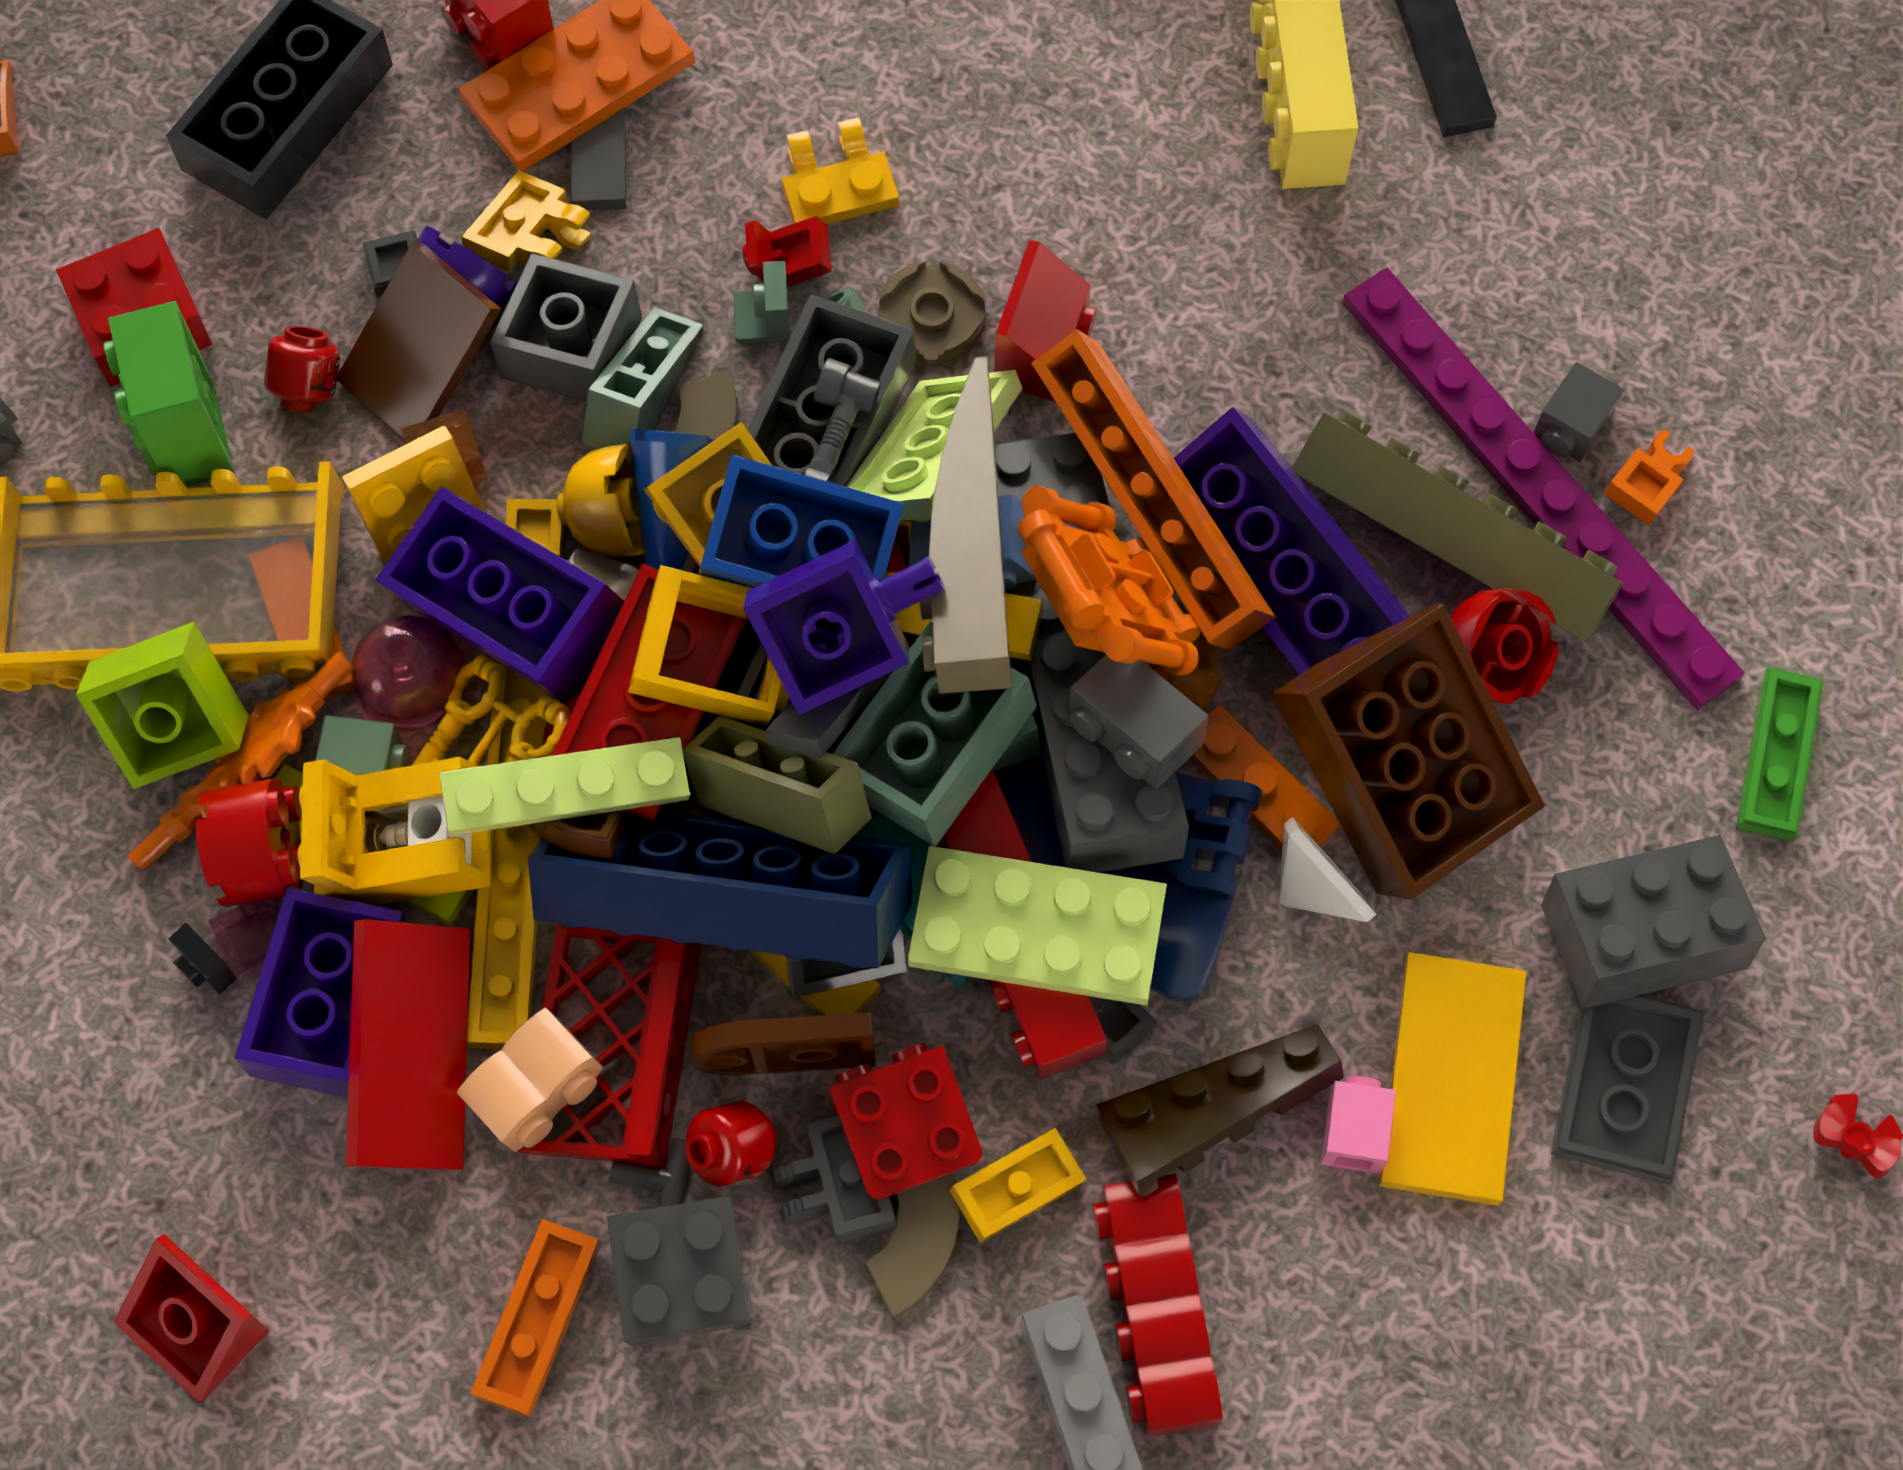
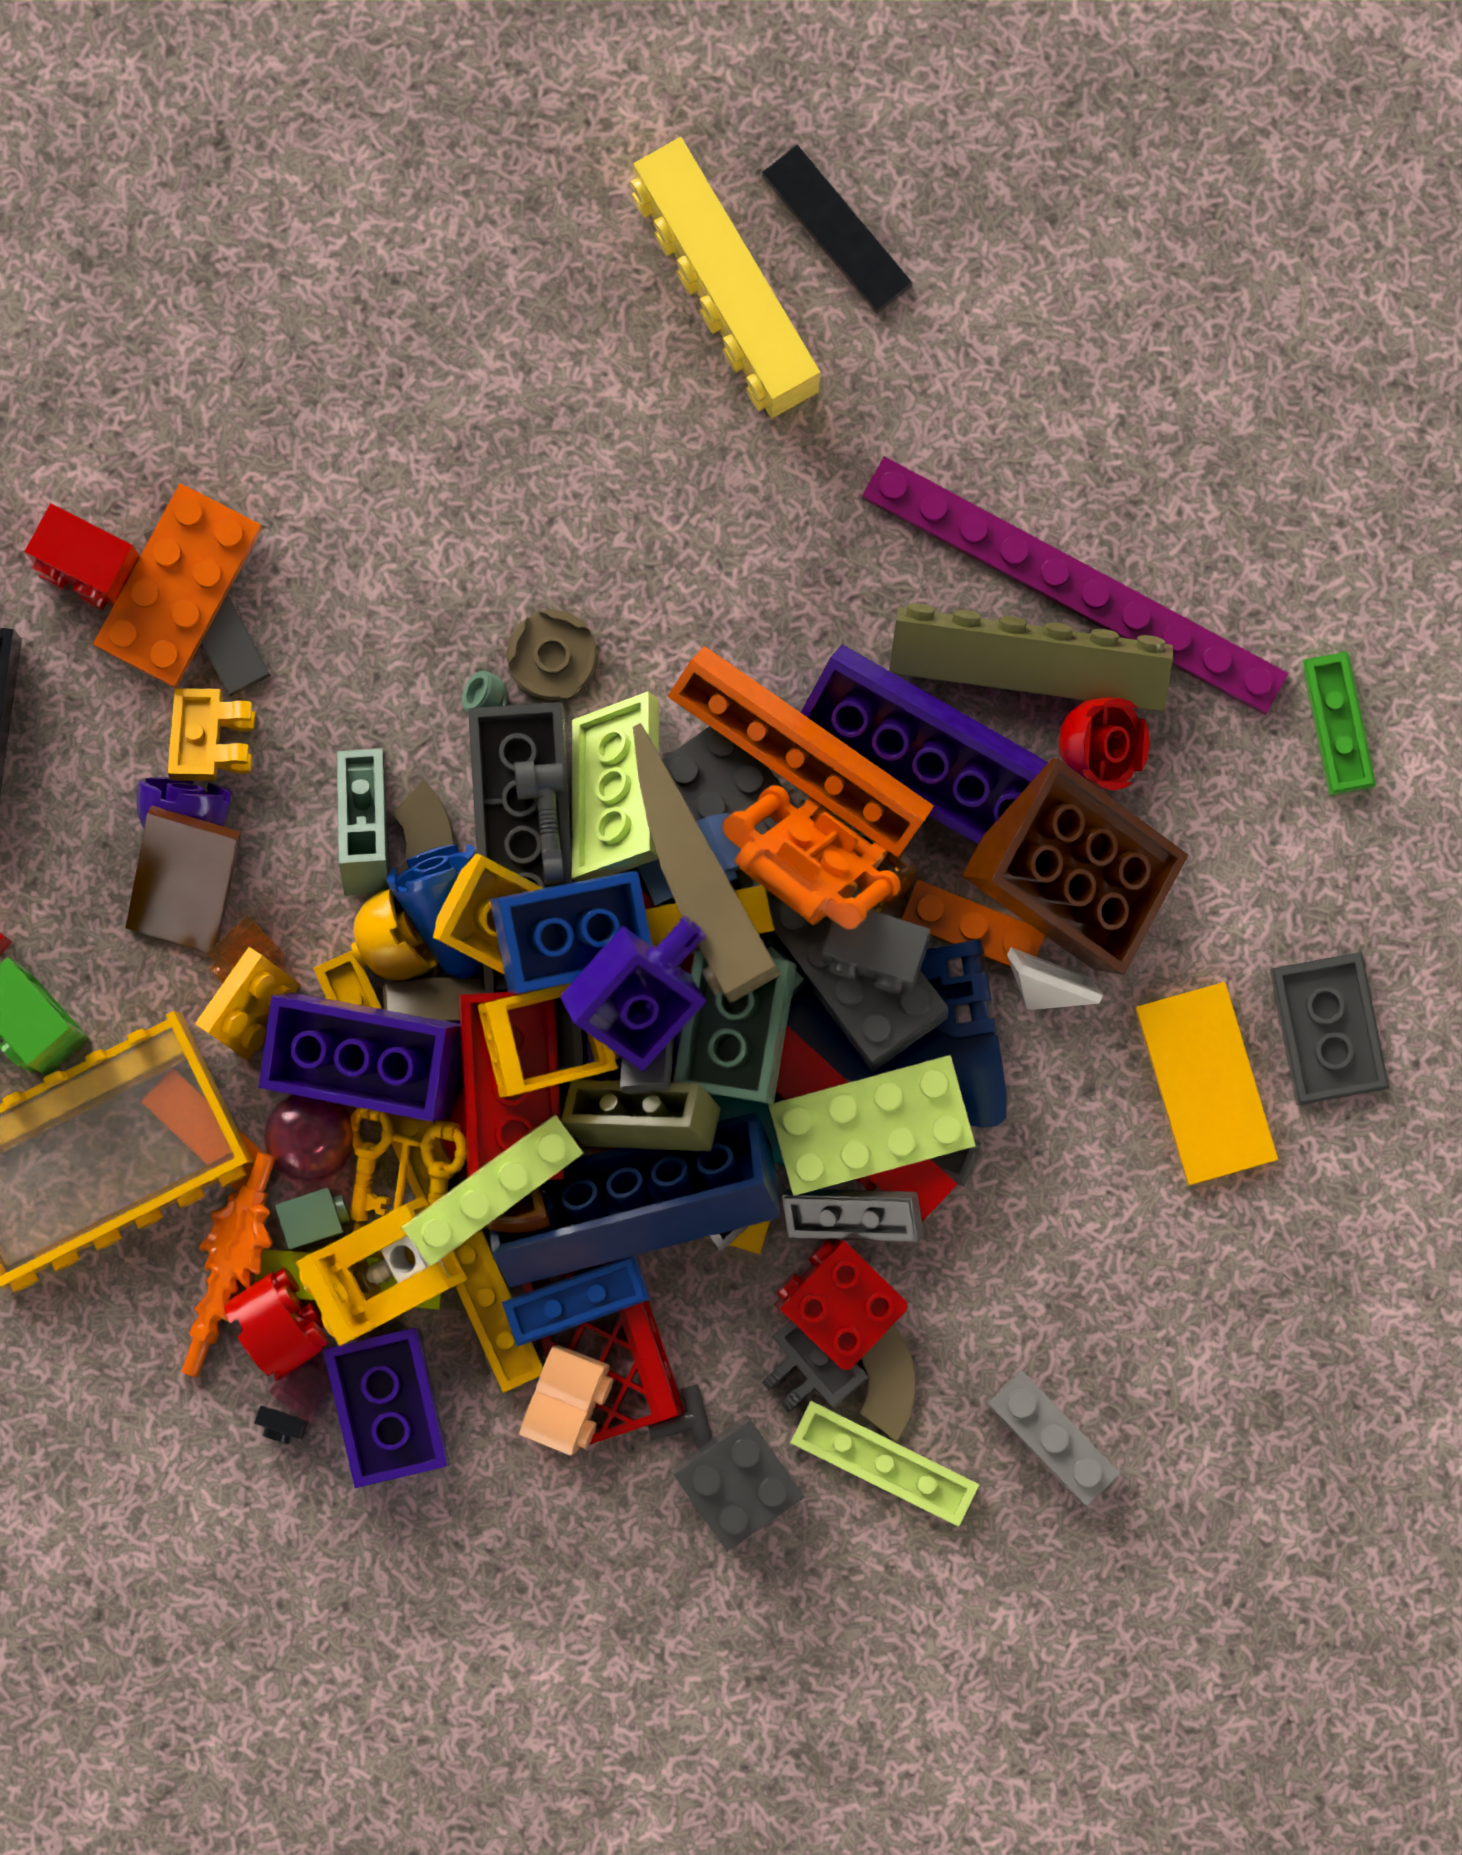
camera: 25 degrees left, 15 degrees up
lime brick [76,621,249,789] -> none
red slope [114,1234,269,1403] -> none
red head [264,326,340,412] -> none
red tile [346,919,470,1170] -> none
dark grey tile [362,230,418,296] -> none
orange plate [470,1219,601,1418] -> none
dark grey brick [490,253,642,402] -> none
red head [685,1100,776,1187] -> none
reddish brown tile [691,1012,876,1076] -> none
sand green bracket [733,261,790,344] -> none
red bracket [742,216,832,287] -> none
yellow plate [781,117,899,224] -> none
yellow plate [949,1128,1087,1244] -> none
red slope [994,239,1097,402] -> none
red brick [1093,1174,1223,1437] -> none
dark brown wing [1096,1024,1344,1199] -> none
bright pink brick [1320,1076,1396,1174] -> none
dark grey brick [1534,362,1624,462] -> none
dark grey brick [1541,835,1766,1009] -> none
orange plate [1603,430,1694,526] -> none
none -> blue tile [502,1255,651,1347]
none -> dark grey tile [782,1188,924,1242]
none -> yellowish green plate [790,1401,980,1527]

